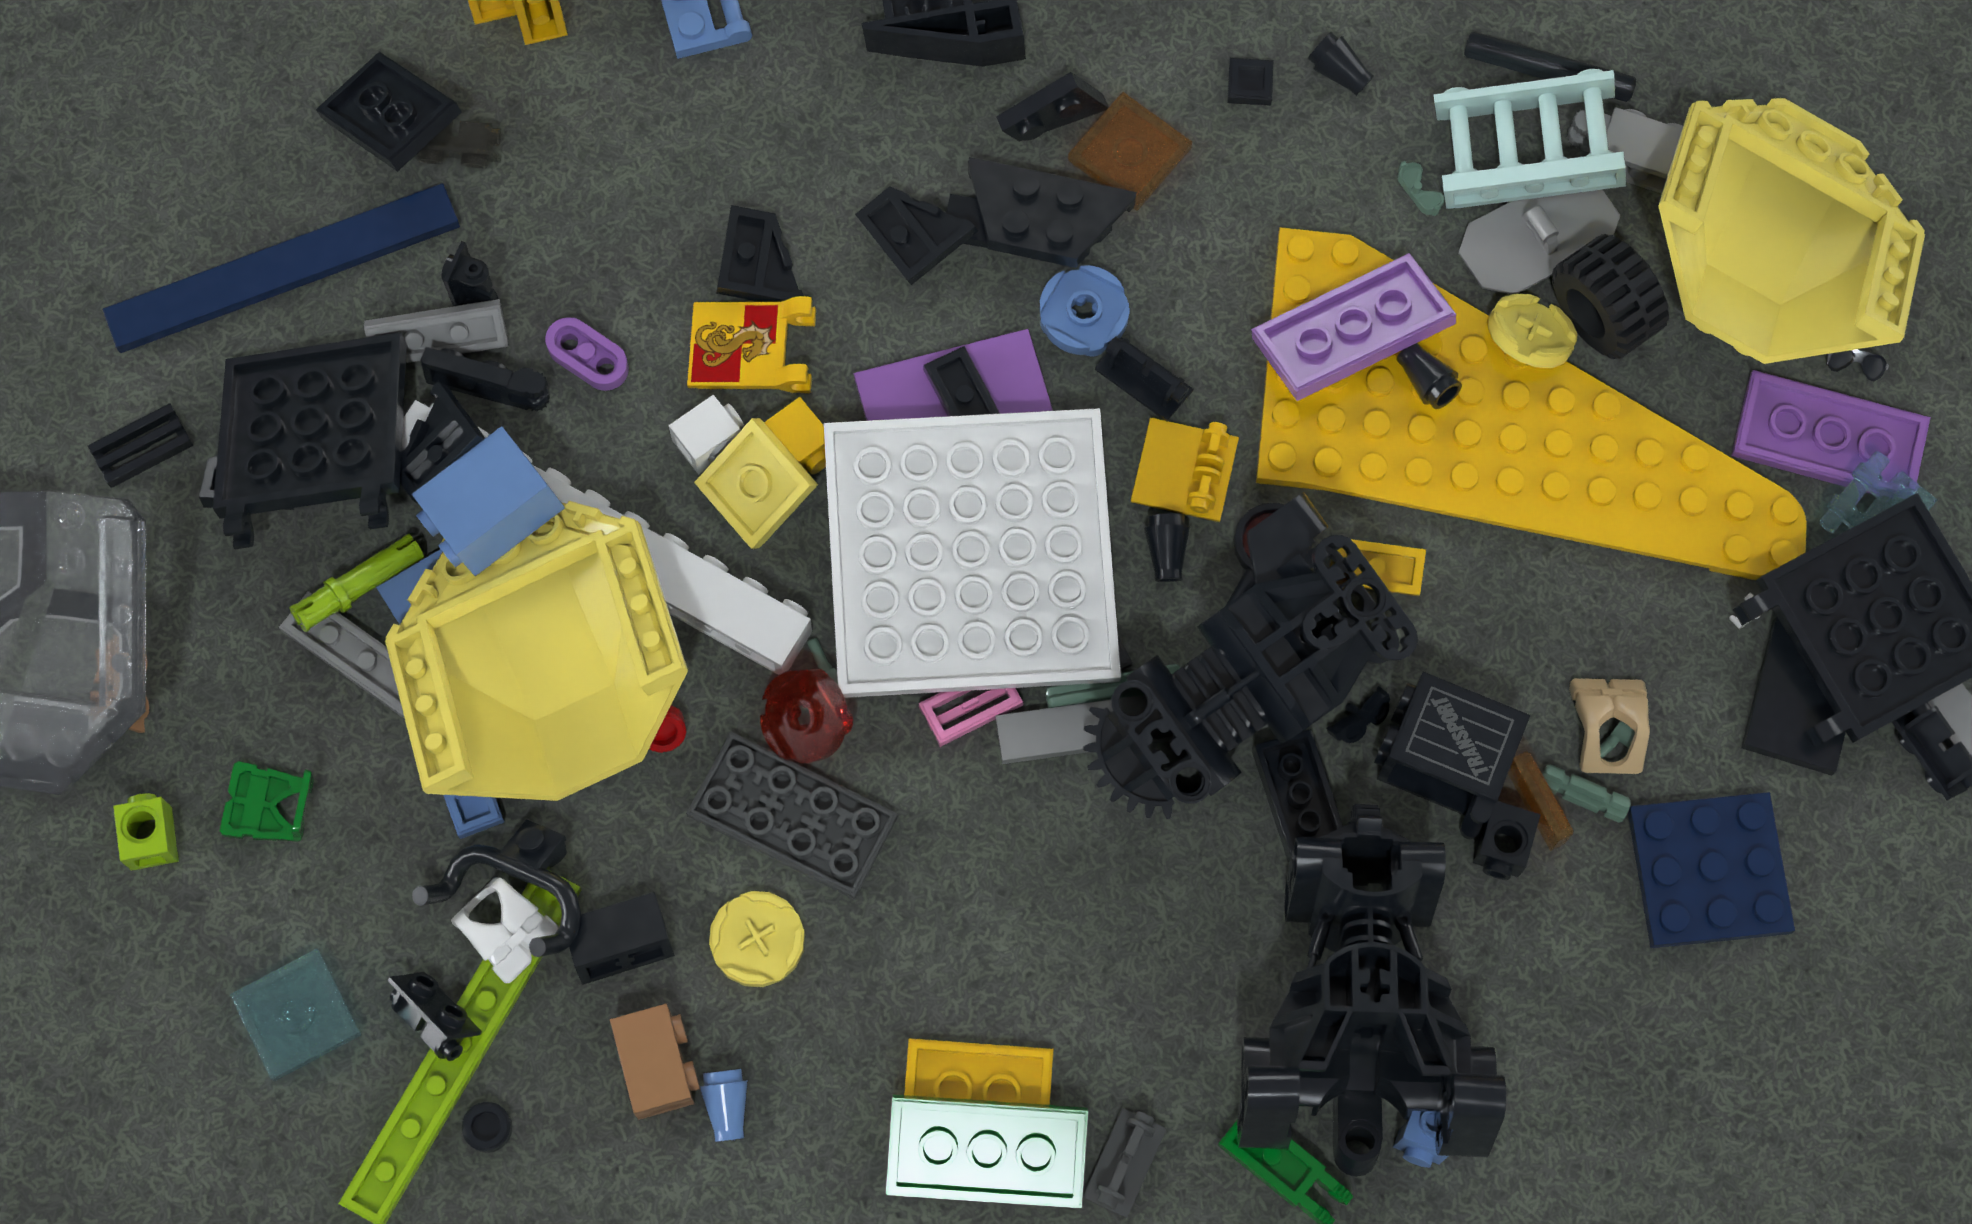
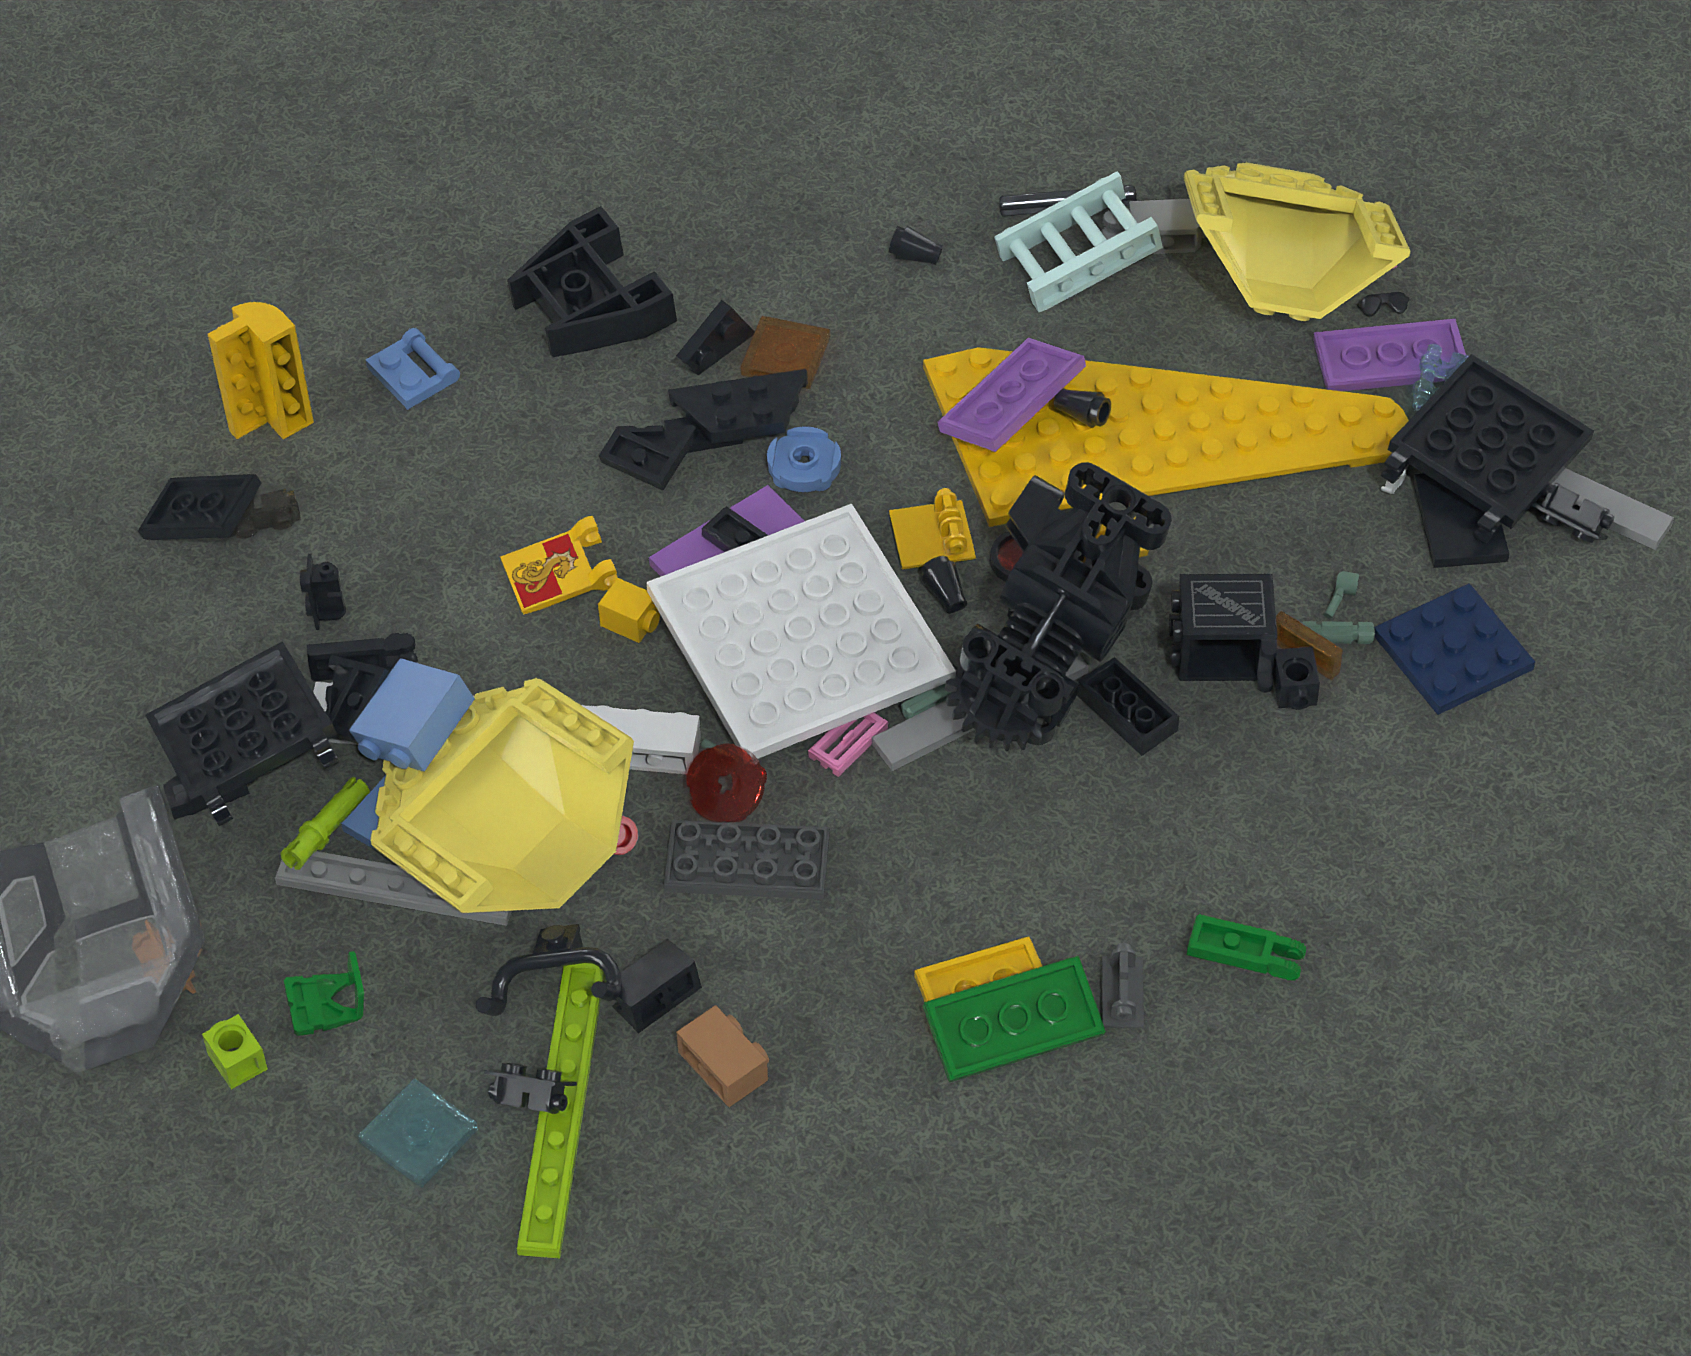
camera: 20 degrees left, 20 degrees down
black tile [88,403,194,488] -> none
dark blue tile [102,183,460,353] -> none
light grey tile [364,299,508,363] -> none
medium blue tile [443,795,505,839] -> none
white piece [451,877,559,983] -> none
black tile [462,1102,512,1153] -> none
medium lavender plate [545,317,629,391] -> none
white brick [668,395,744,475] -> none
light yellow tile [694,418,818,549] -> none
medium blue cone [699,1069,748,1142] -> none
light yellow tile [709,891,805,987] -> none
black wing [716,205,804,302] -> none
black hinge [1095,336,1194,422] -> none
black tile [1227,58,1274,106] -> none
black connector [1237,804,1506,1177] -> none
black piece [1326,686,1390,743] -> none
medium blue bracket [1393,1111,1448,1168] -> none
sand green piece [1397,161,1445,216] -> none
light grey shield [1458,189,1620,294] -> none
light yellow tile [1488,293,1577,368] -> none
black tyre [1552,234,1669,359] -> none
tan piece [1569,678,1650,774] -> none

